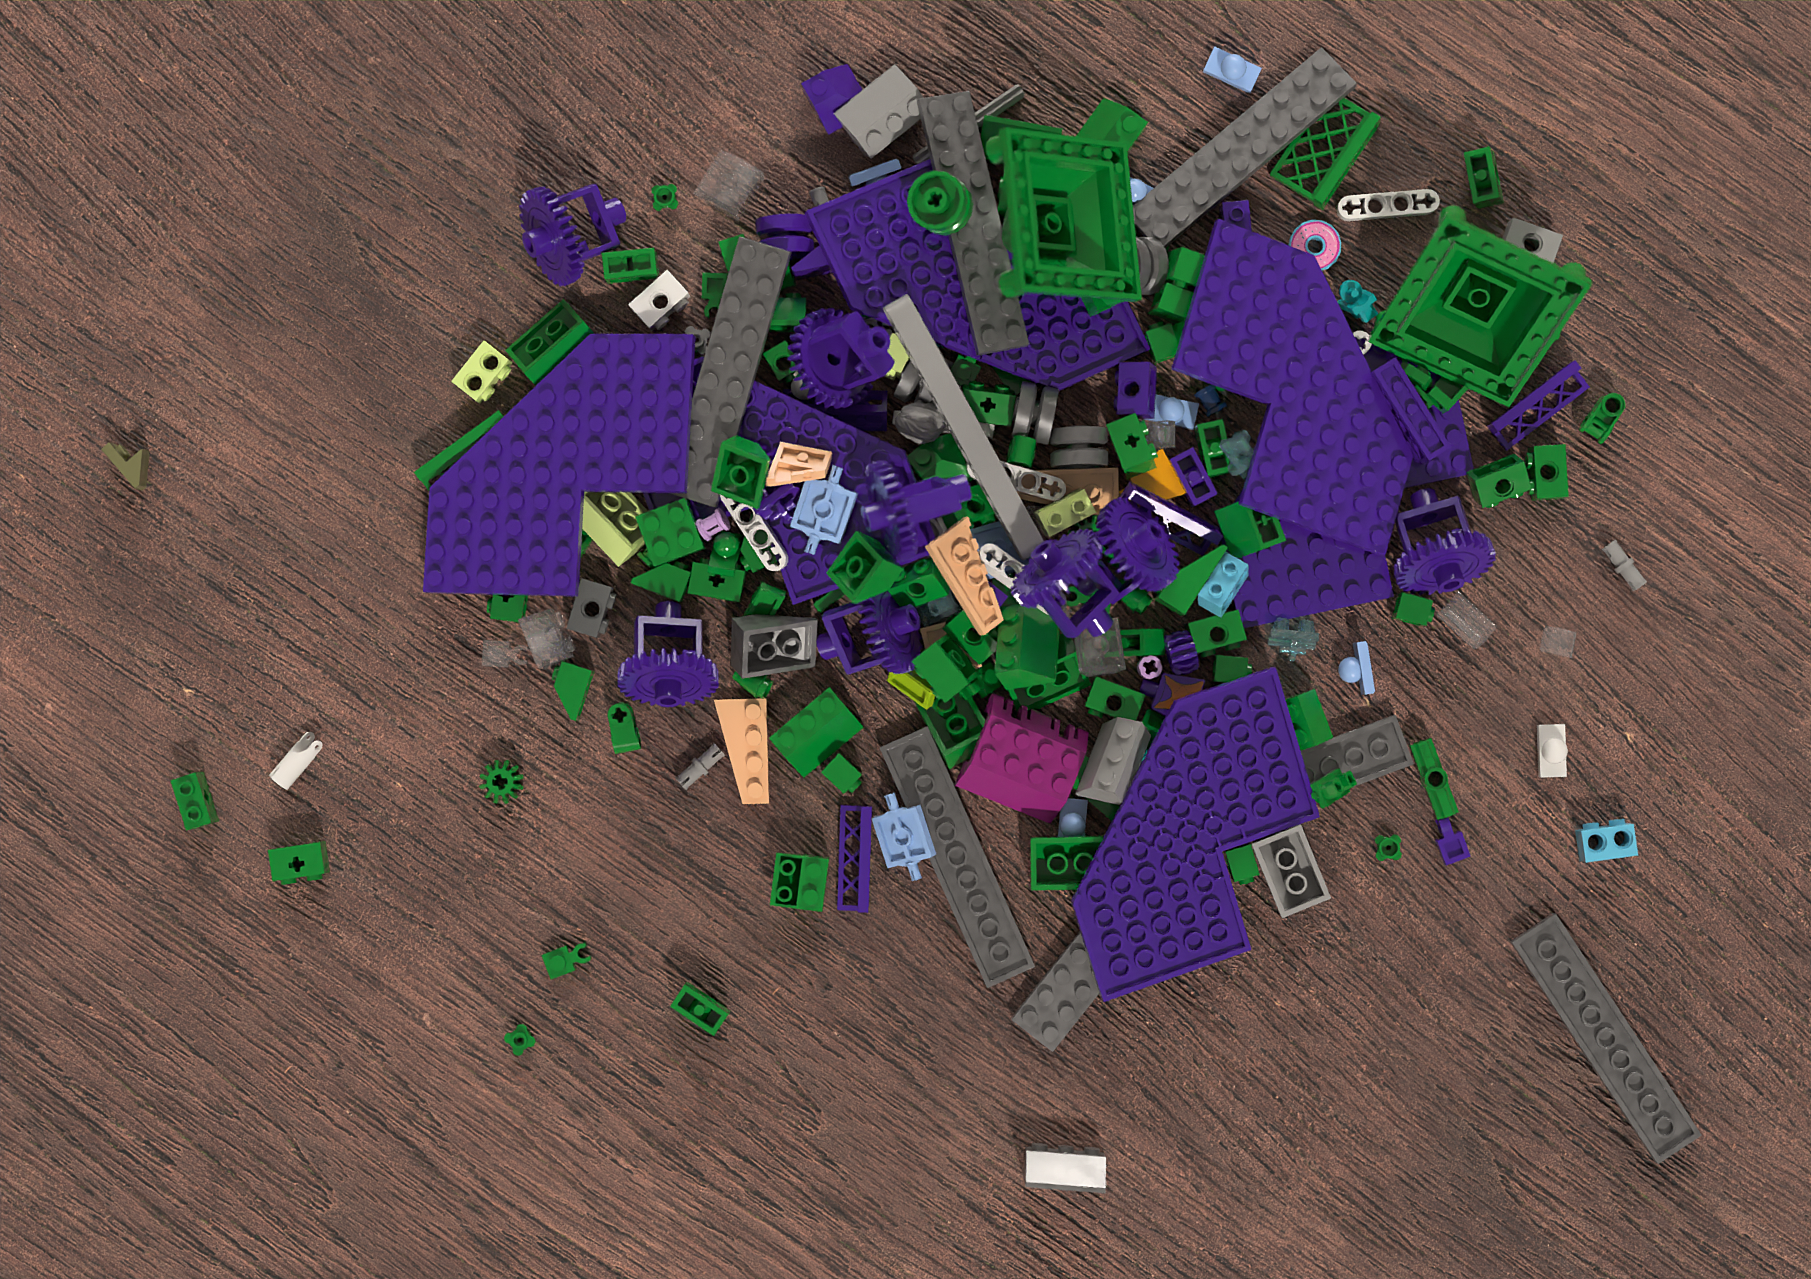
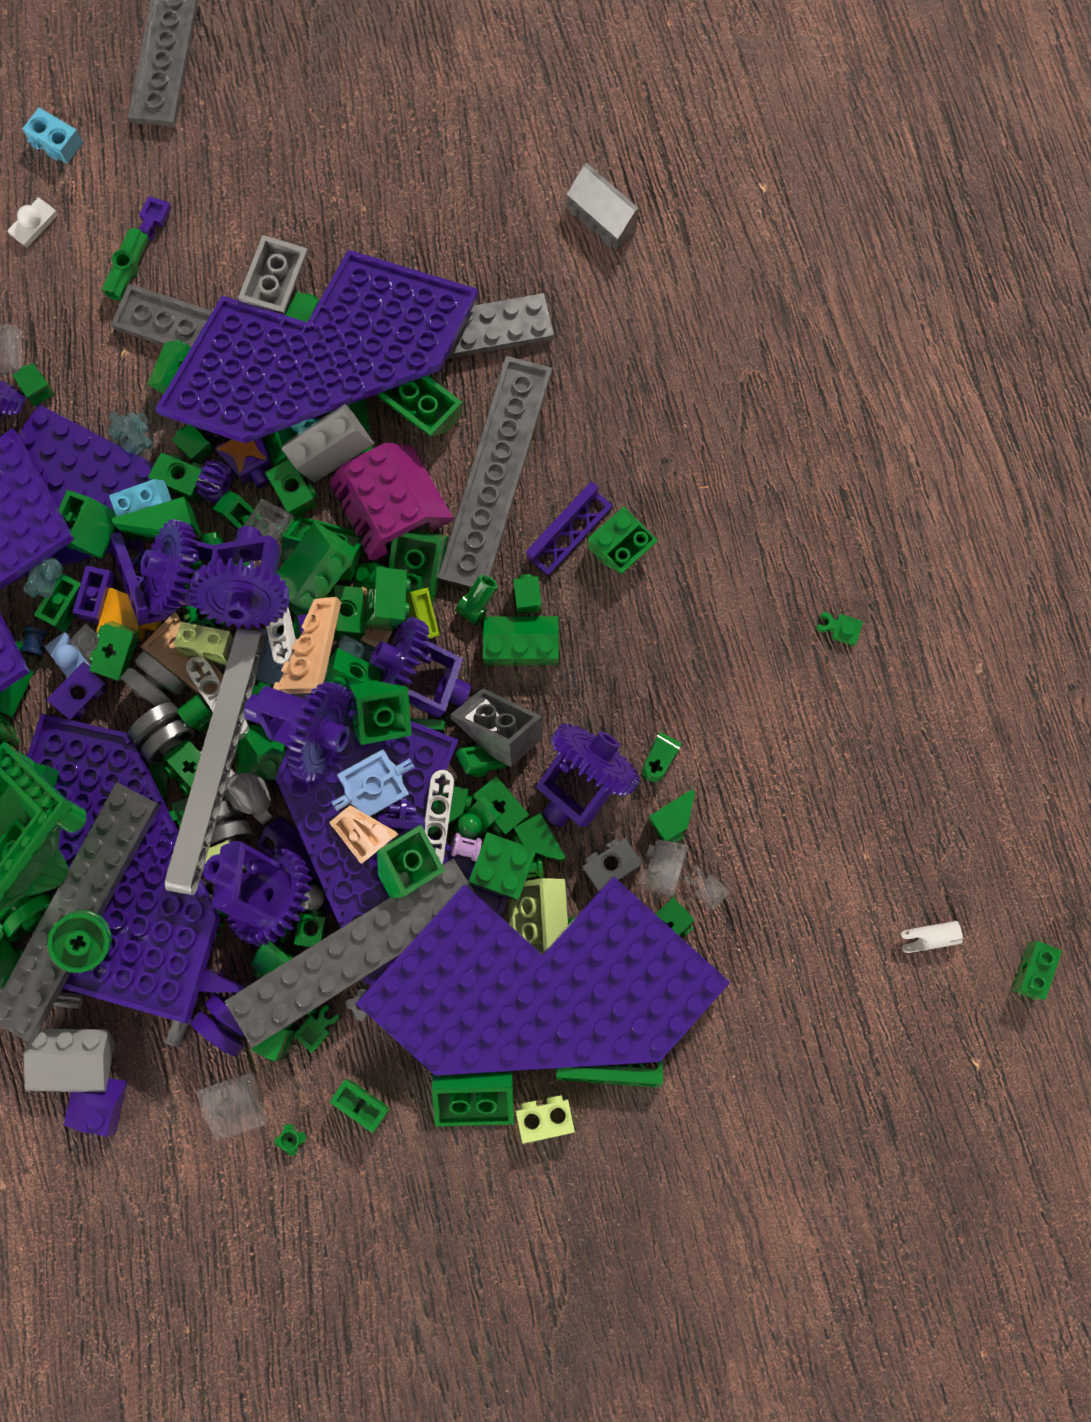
camera: 145 degrees left, 10 degrees down
olive slope [101,442,149,491] -> none
green brick [268,841,330,885] -> none
green gear [479,760,524,804] -> none
green plate [504,1024,536,1056] -> none
dark purple piece [519,184,626,287] -> none
white brick [628,270,690,331] -> none
green brick [670,981,730,1036] -> none
light grey pin [675,743,725,790] -> none
light nougat wing [714,698,769,804] -> none
green cone [732,671,773,699] -> none
light blue tile [848,159,901,186] -> none
light blue plate [871,793,936,881] -> none
light blue tile [1058,798,1088,837] -> none
lavender bush [1137,655,1162,679] -> none
green brick [1144,321,1178,364] -> none
green hips [1310,768,1357,809] -> none
light blue tile [1338,641,1375,695] -> none
green plate [1375,834,1402,861] -> none
none -> green piece [454,574,498,626]

